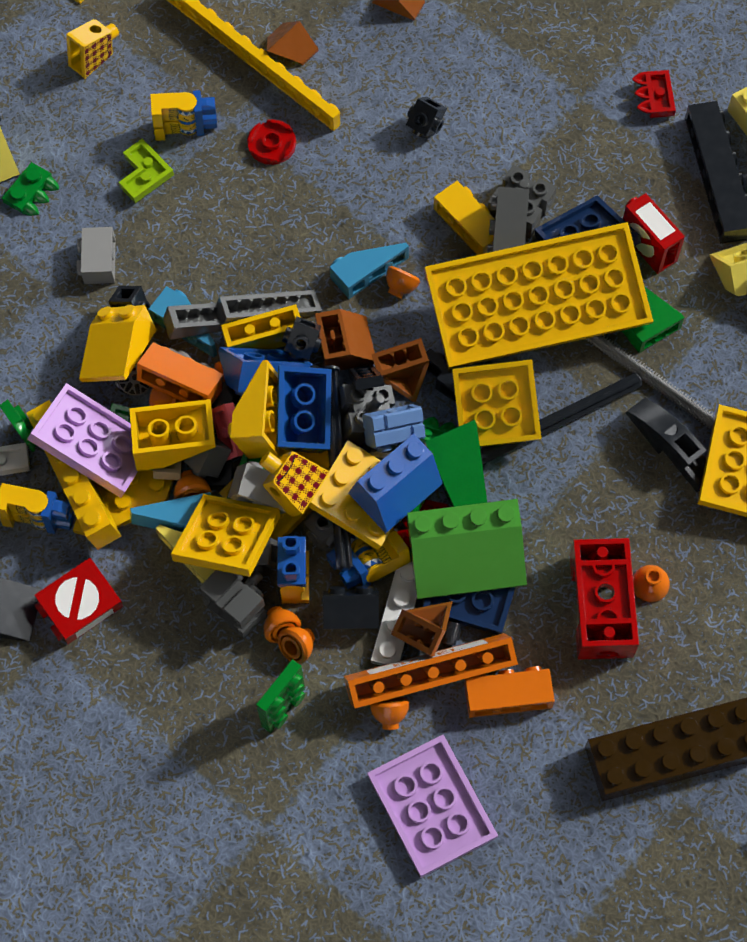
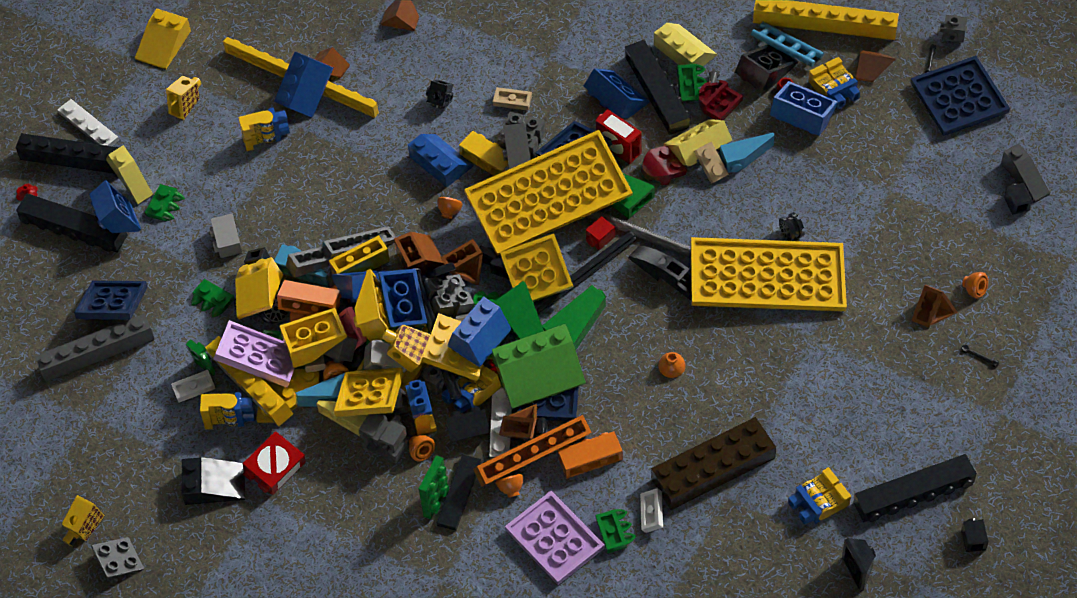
camera: 10 degrees left, 10 degrees down
lime plate [119,138,174,203] -> none
red tile [247,119,297,165] -> none
orange brick [278,627,315,664] -> none
black brick [282,316,322,361] -> none
dark azure slope [330,243,409,299] -> none
medium blue brick [362,404,426,452] -> none
red plate [569,538,639,660] -> none
red plate [632,70,676,118] -> none
none -> green plate [191,279,235,318]
none -> blue slope [274,51,333,117]
none -> blue slope [407,134,473,188]
none -> black tile [437,454,482,531]
none -> tan plate [493,87,532,111]
none -> green slope [542,285,606,350]
none -> blue slope [583,68,650,118]
none -> red brick [586,216,615,250]
none -> green plate [595,509,636,553]
none -> white plate [640,488,663,533]
none -> dark red slope [641,145,687,185]

